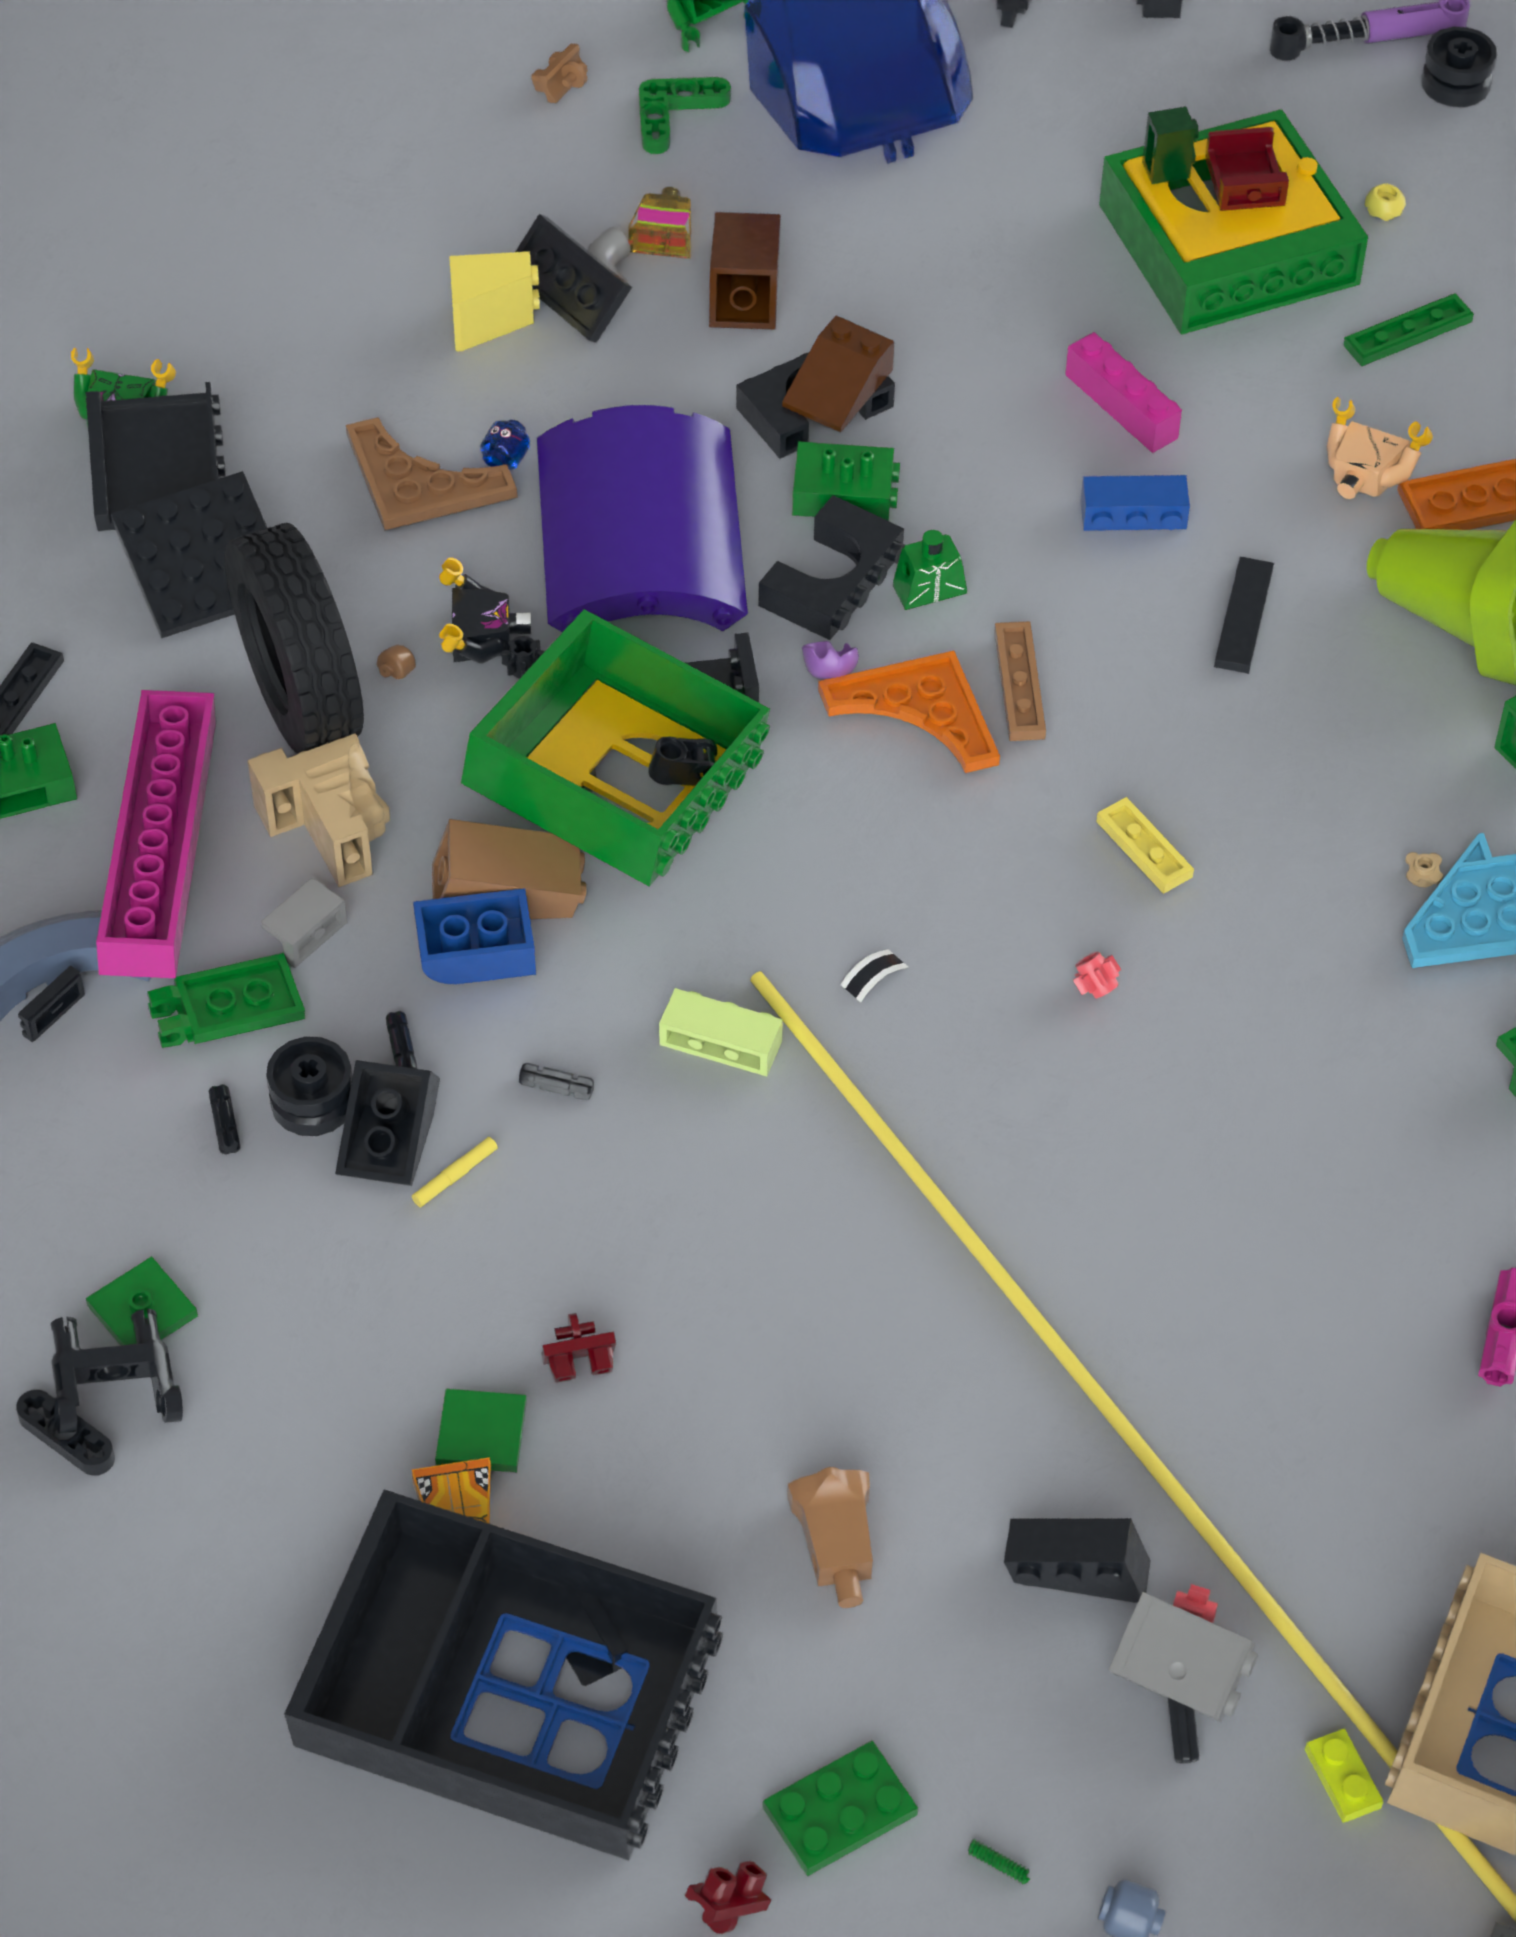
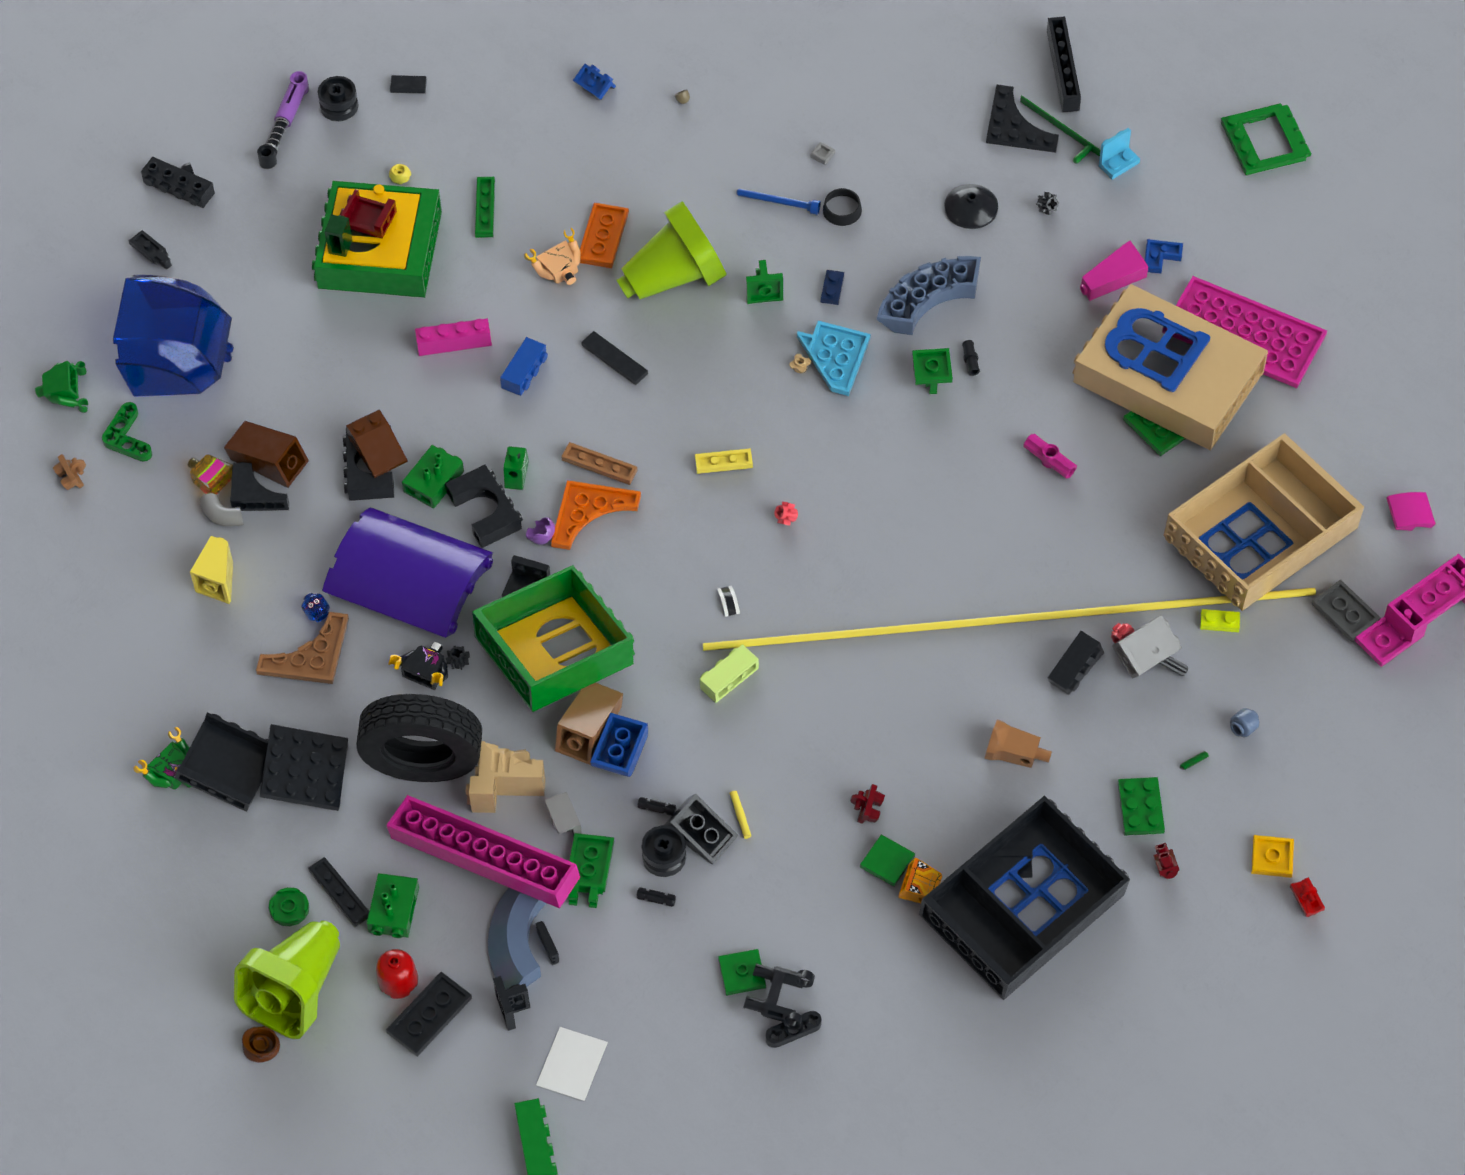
camera: 60 degrees left, 5 degrees up
black plate [515,214,632,343] -> none
axle [519,1063,594,1100] -> none
black piece [648,736,718,786] -> none
none -> black arch [230,462,289,511]

